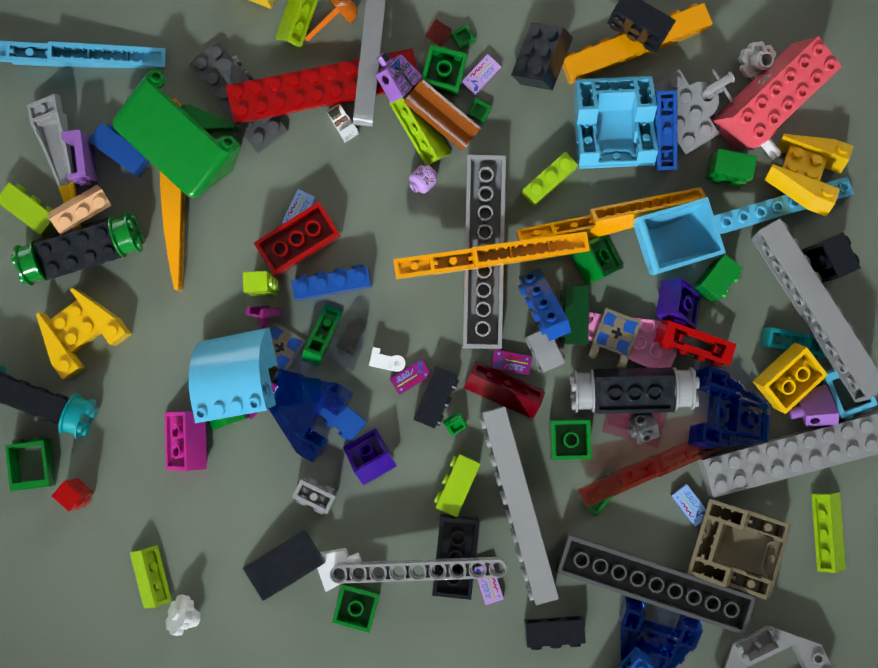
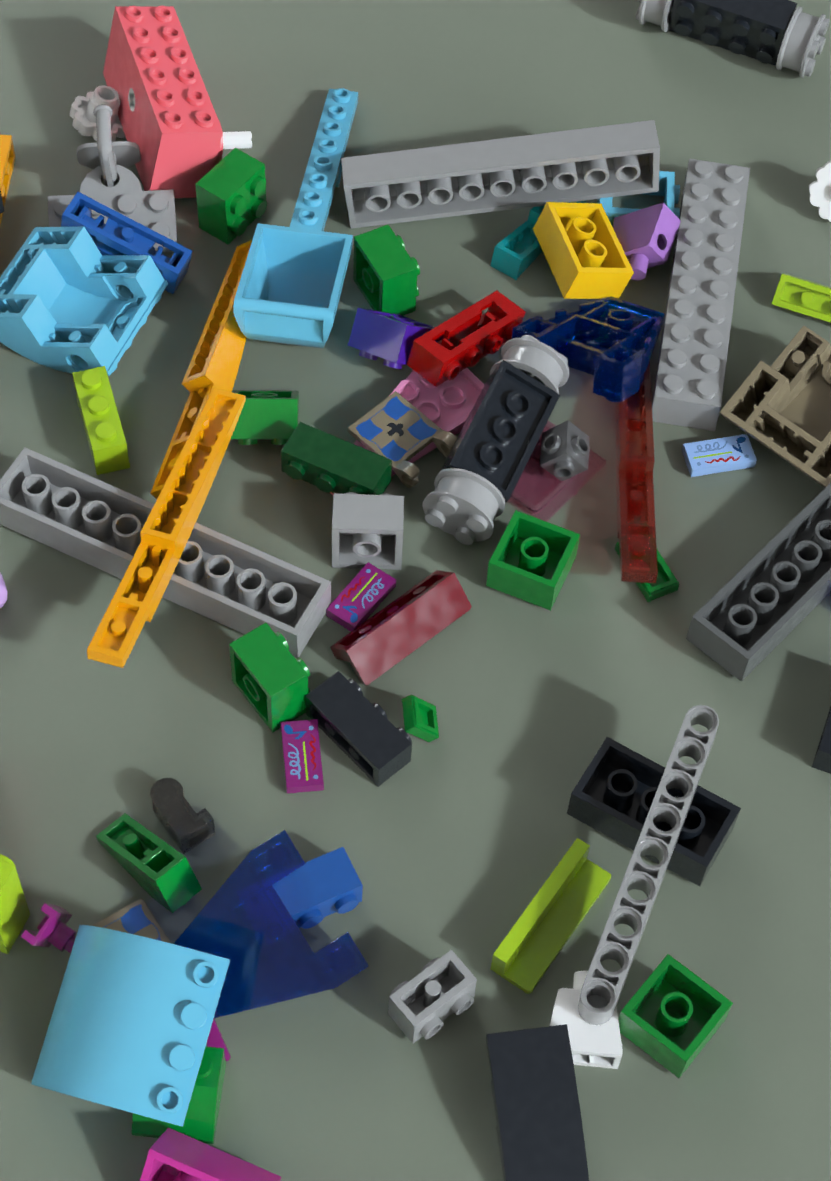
camera: 70 degrees left, 30 degrees down
blue brick [291,264,372,301] -> none
dark purple slope [343,428,397,486] -> none
white leg [369,347,405,372] -> none
lime brick [434,453,480,517] -> none
lavender tile [474,565,504,605] -> none
light grey brick [479,406,559,605] -> none
blue brick [518,268,571,341] -> none
yellow wedge [765,134,854,217] -> none
black brick [802,232,861,283] -> none
none -> green brick [229,622,310,733]
none -> lime panel [490,838,611,994]

